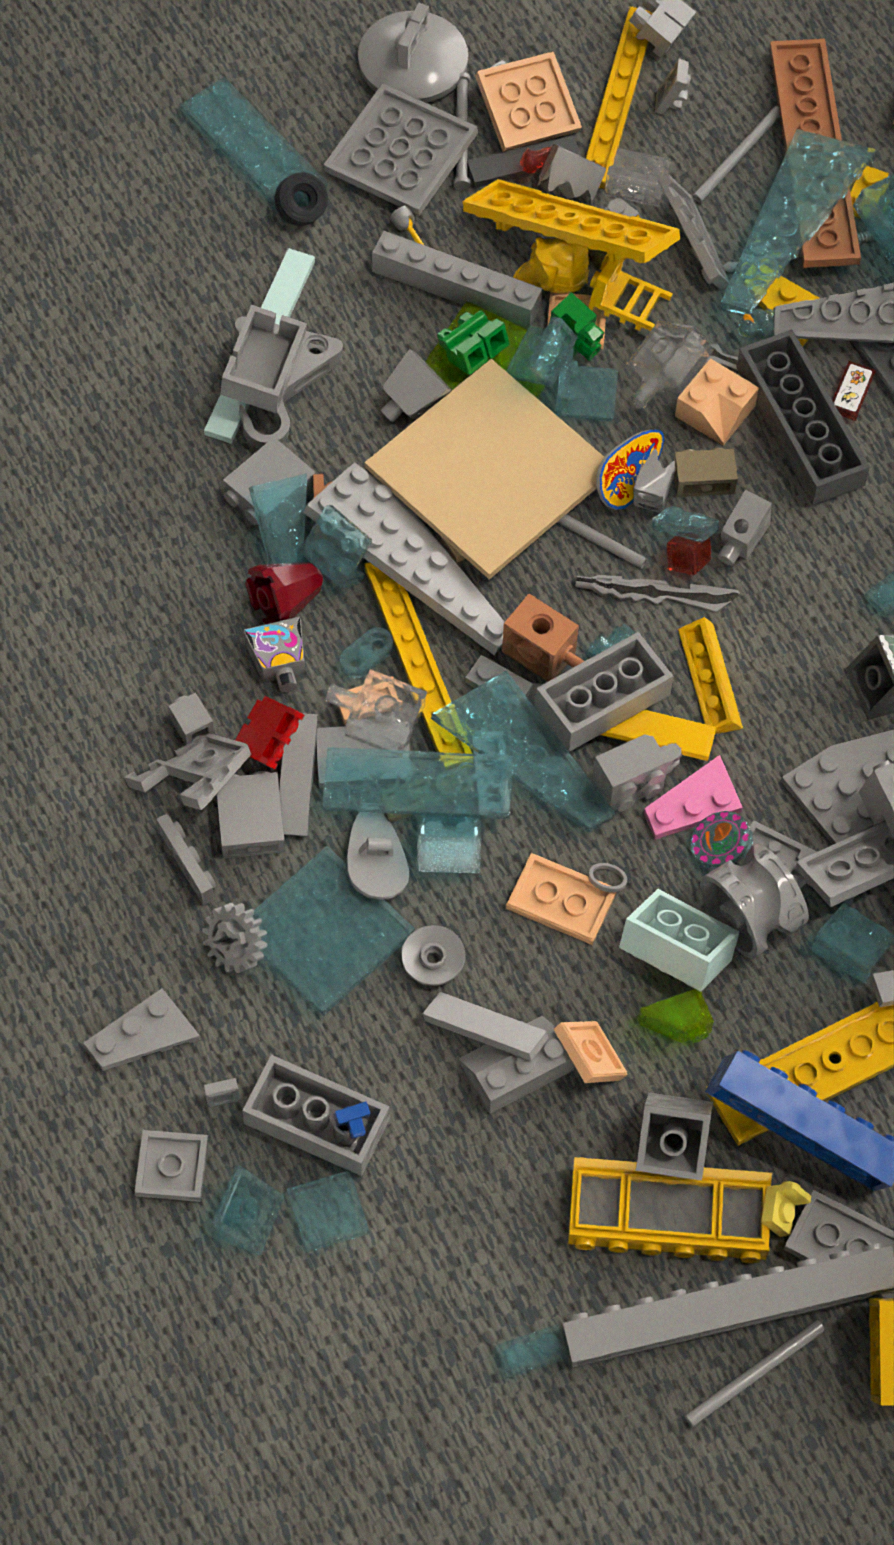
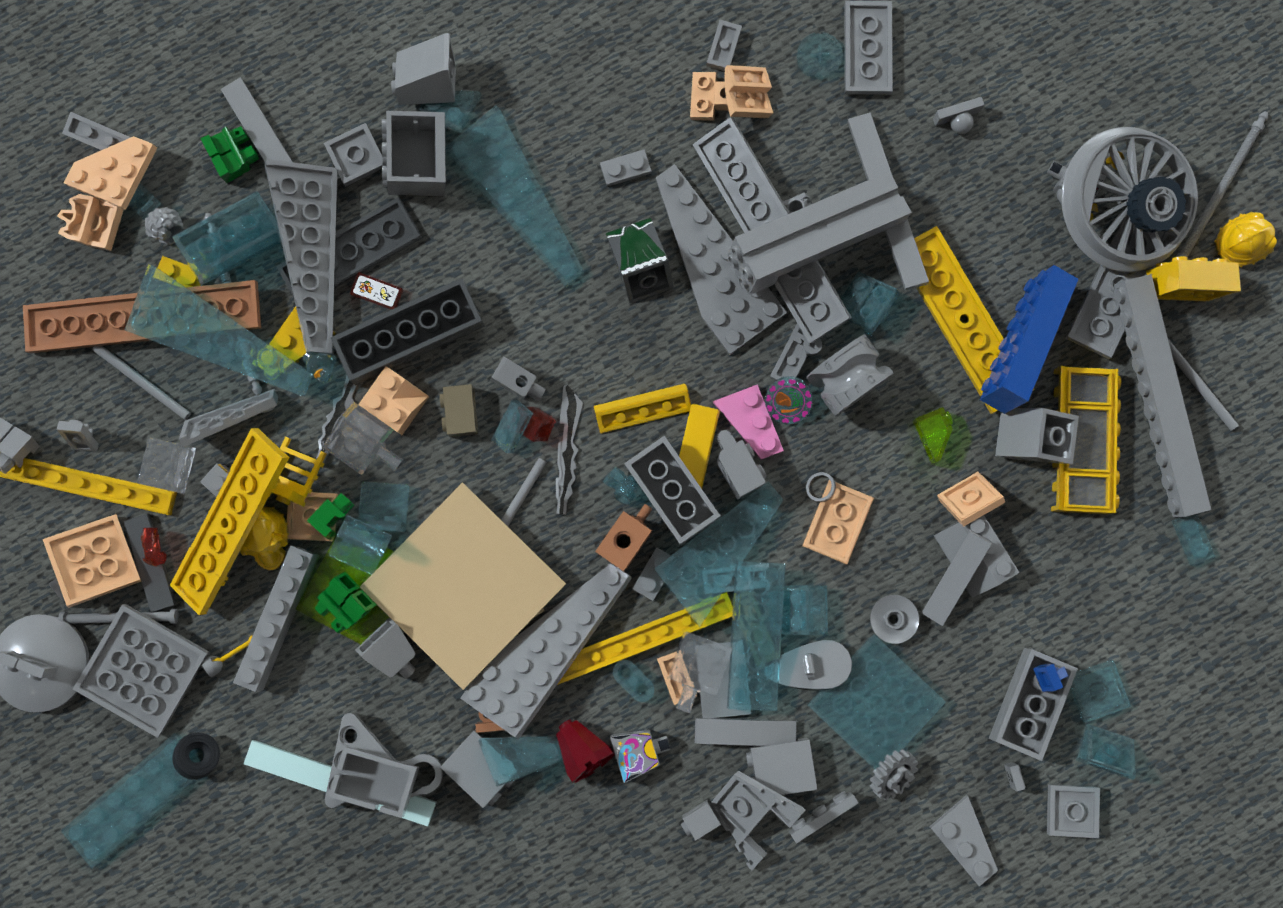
camera: 85 degrees left, 20 degrees up
red plate [235,696,305,770] -> none
clear light blue bracket [299,505,372,588] -> none
light grey piece [538,144,606,206] -> none
shield [596,430,664,510] -> none
light aqua brick [619,889,740,991] -> none
light grey piece [634,448,676,514] -> none
light yellow bracket [761,1181,812,1237] -> none

